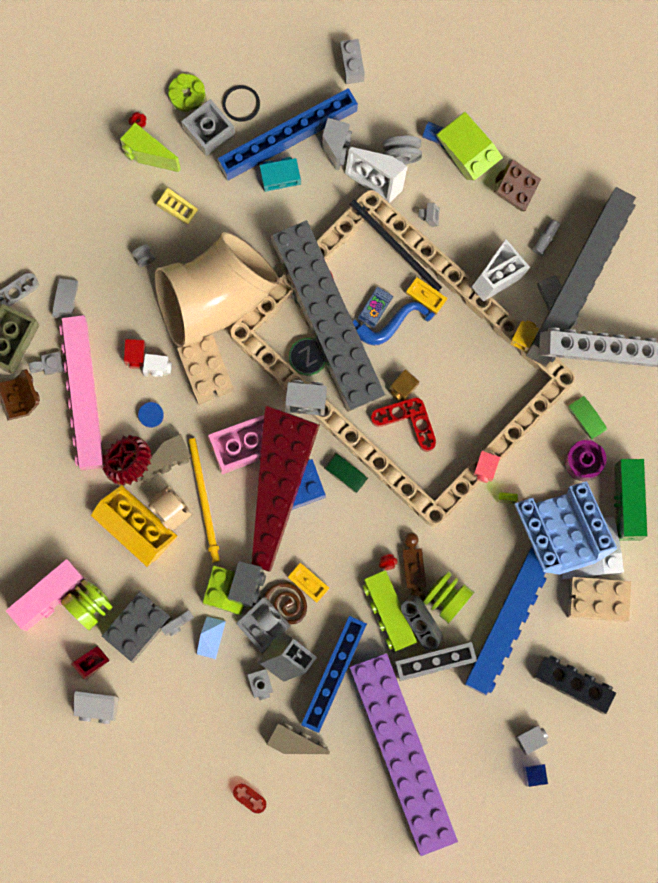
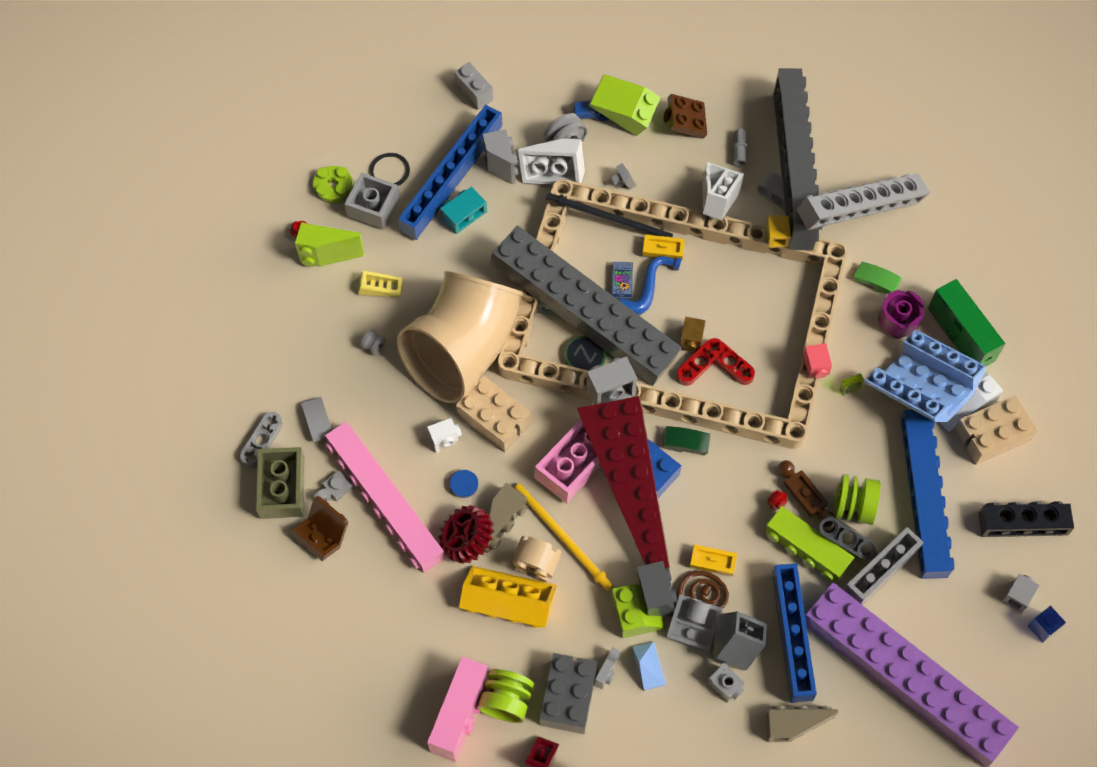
camera: 25 degrees left, 15 degrees down
red brick [124,339,146,369] -> none

